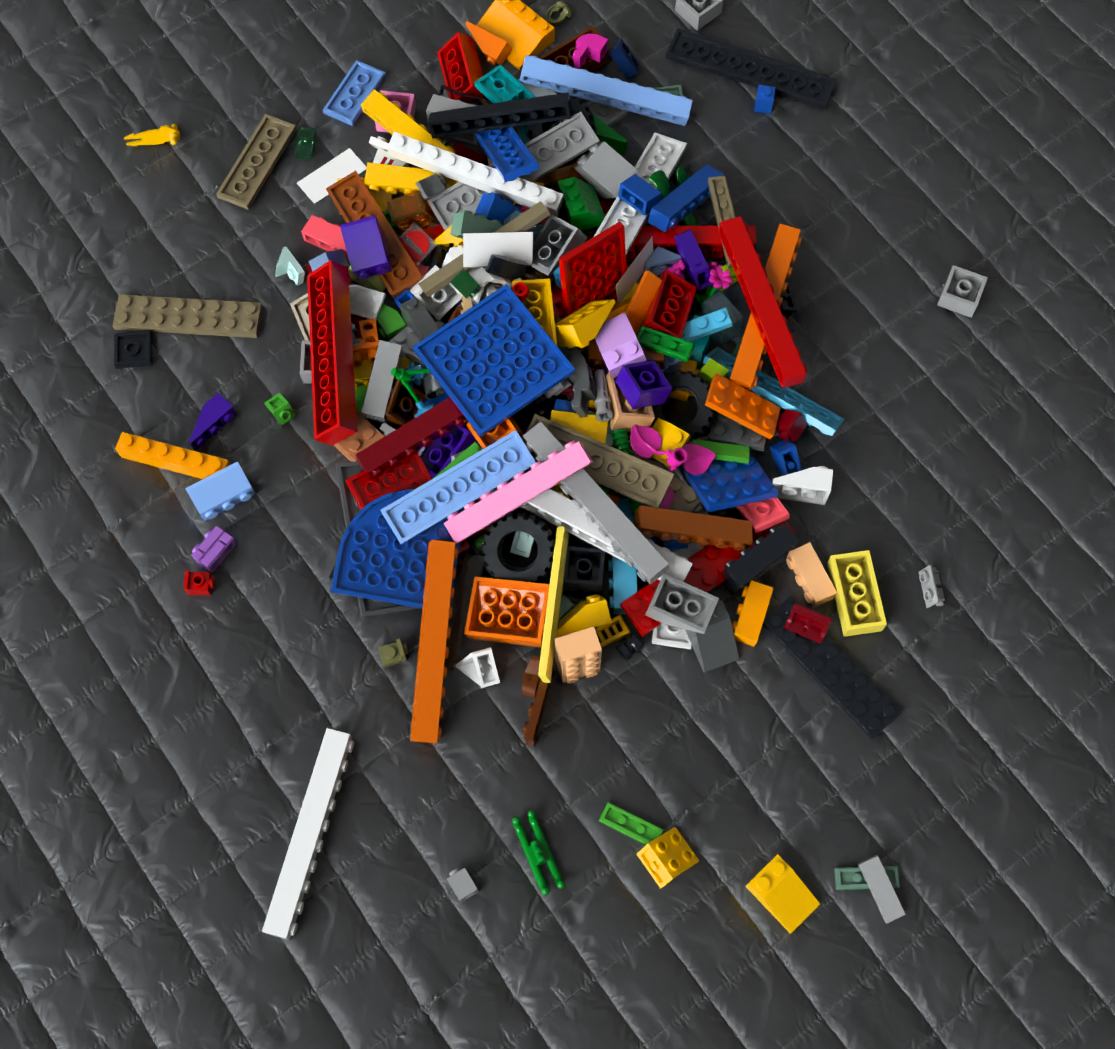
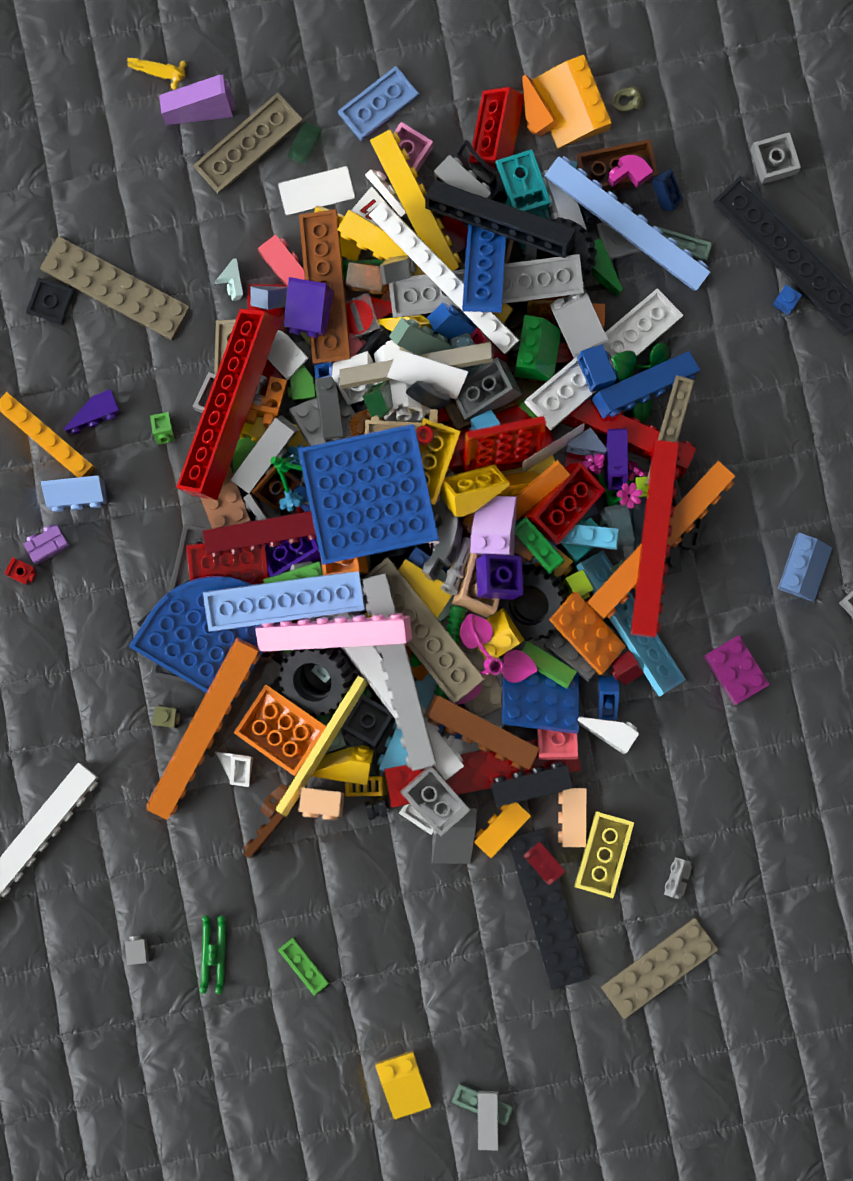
camera: 30 degrees right, 15 degrees up
yellow bracket [637,827,699,889] -> none
none -> medium lavender slope [159,74,235,125]
none -> dark tan plate [601,918,718,1019]
none -> magenta brick [703,635,770,705]
none -> medium blue slope [778,533,832,602]

